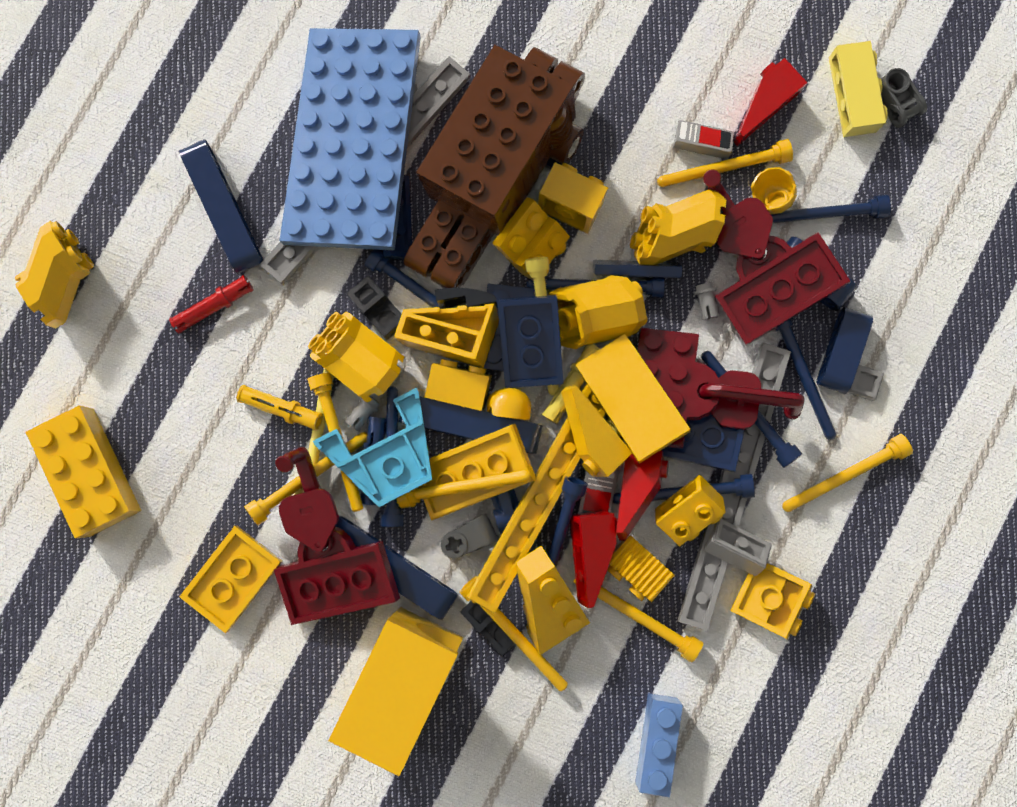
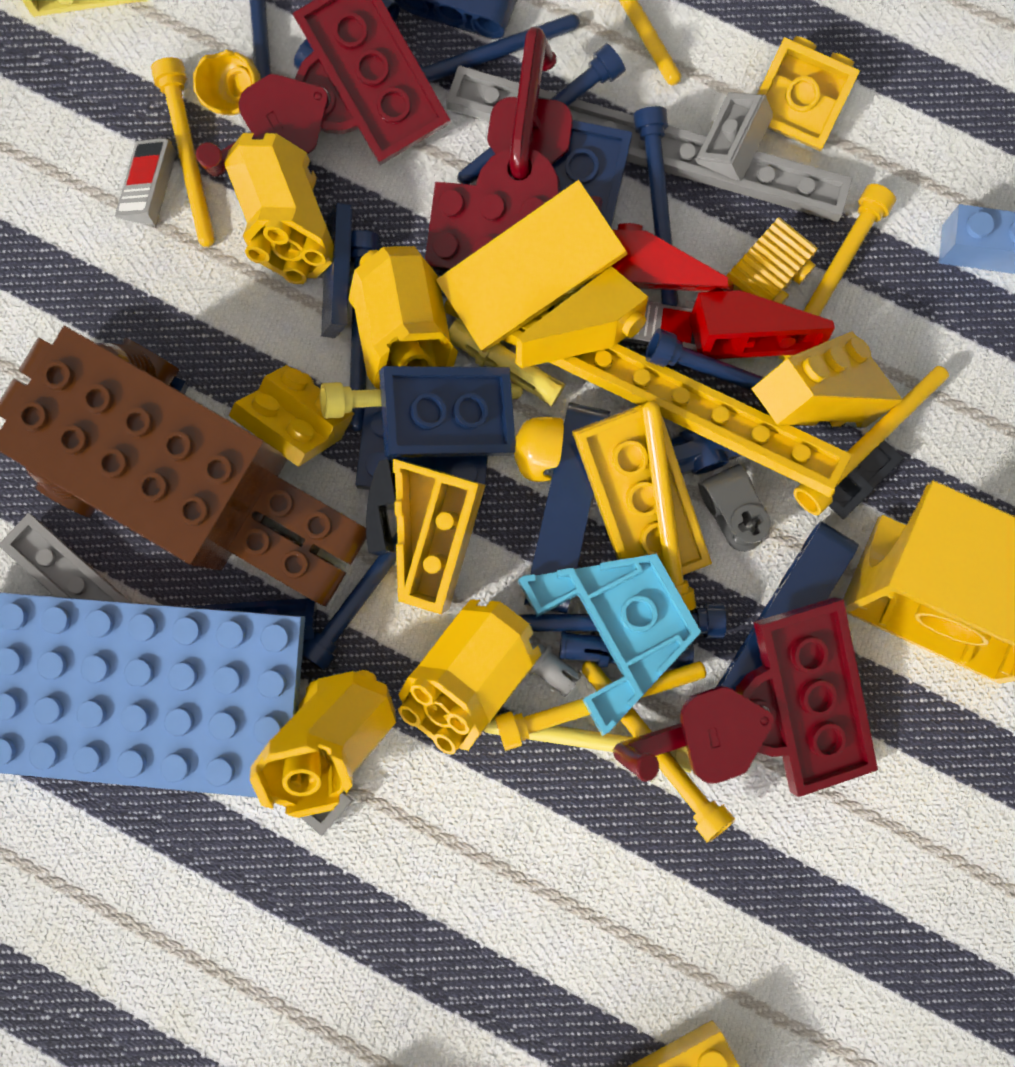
camera: 90 degrees left, 5 degrees down
red pin [169,275,254,334] -> none
dark blue beam [179,139,264,274] -> none
yellow plate [179,526,283,633] -> none
yellow pin [236,385,323,430] -> none
black slope [346,276,402,340] -> none
yellow brick [424,358,492,411] -> none
yellow brick [538,162,608,234] -> none
yellow brick [655,474,726,547] -> none
light grey pin [694,282,720,320] -> none
red slope [734,58,807,146] -> none
none -> yellow brick [250,670,396,818]

